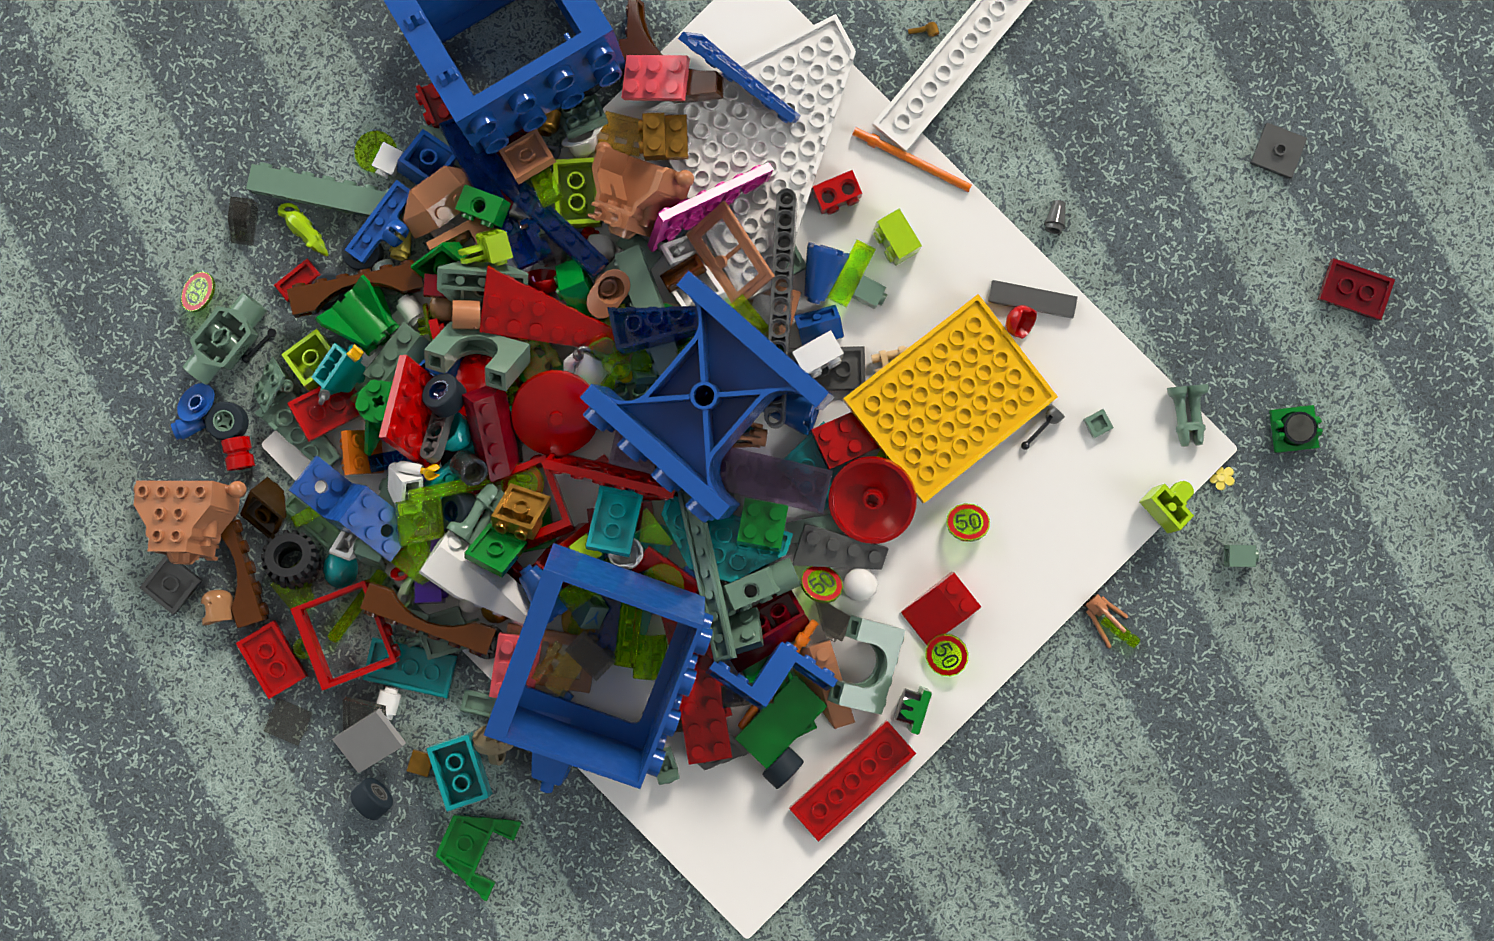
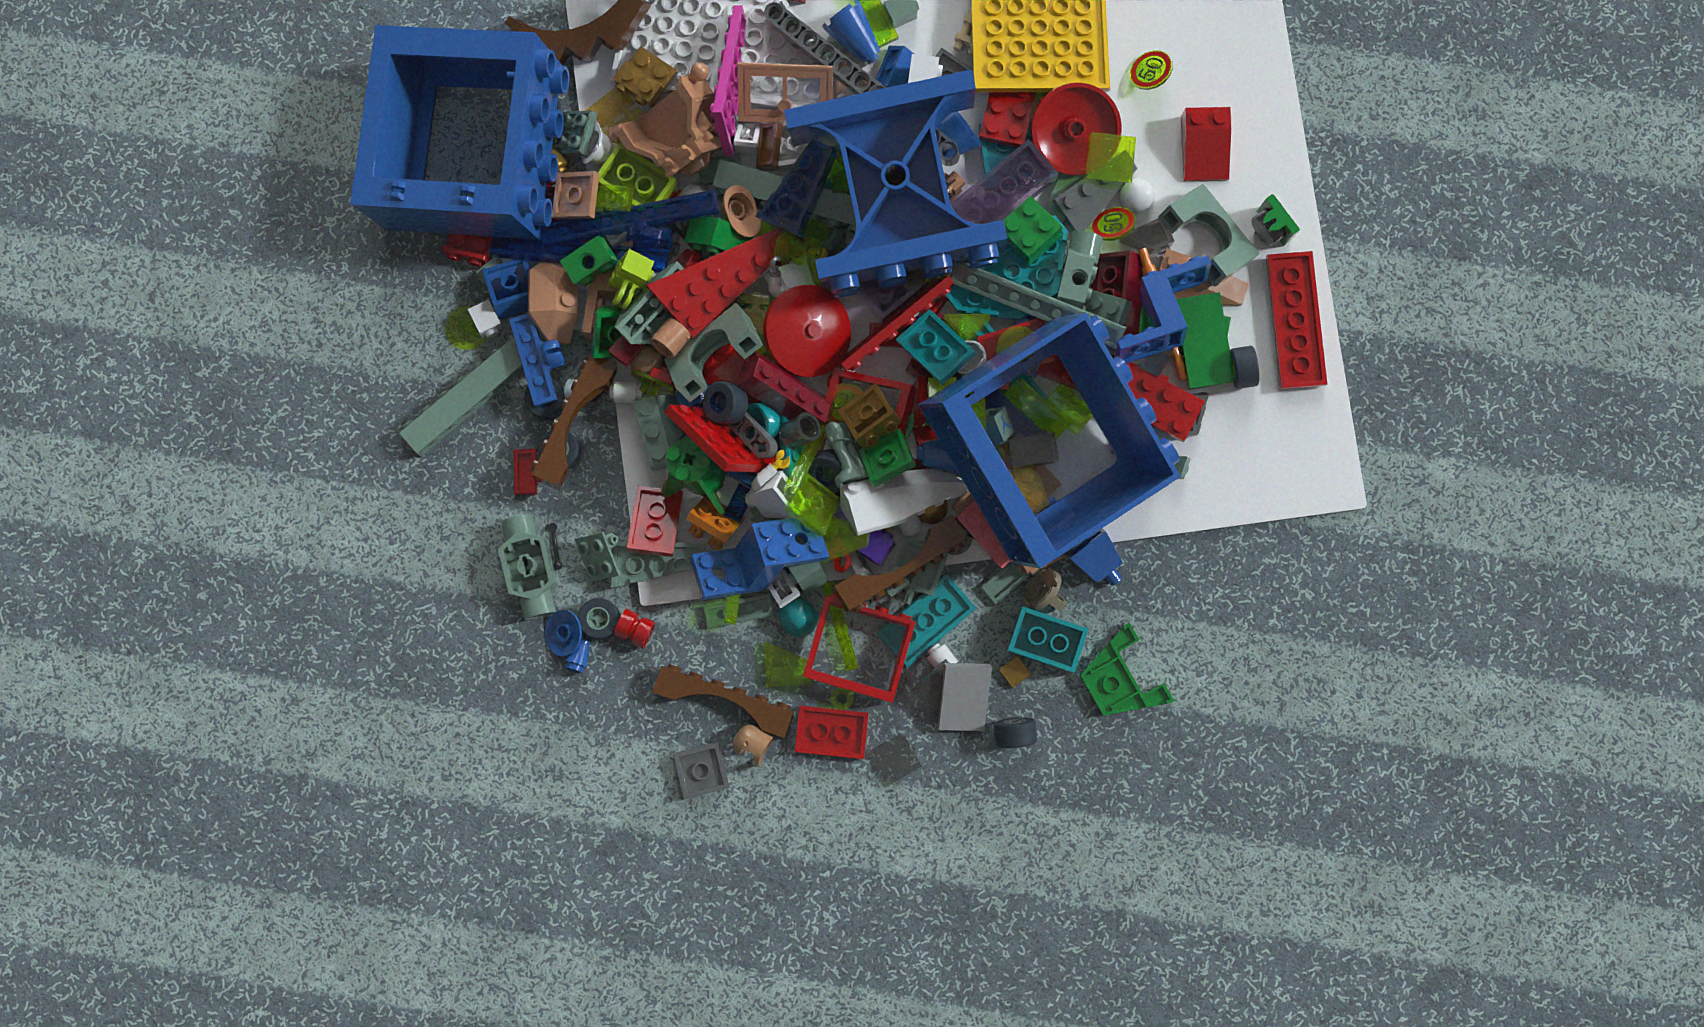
camera: 55 degrees left, 5 degrees down
nougat piece [133,481,247,565] -> none
piece [181,271,216,313] -> none
clear smoke slope [228,196,259,246] -> none
dark brown slope [240,477,287,540] -> none
black tyre [261,530,322,590] -> none
lime animal [277,203,328,256] -> none
lime brick [281,328,332,391] -> none
teal torso [311,343,366,405] -> none
green brick [315,274,400,356] -> none
light yellow cone [389,231,411,261] -> none
coral plate [621,55,690,101] -> none
piece [925,634,969,677] -> none
nougat plant [1085,594,1128,648] -> none
clear neon green axle [1101,616,1140,648] -> none
none -> clear neon green tile [1086,132,1136,183]

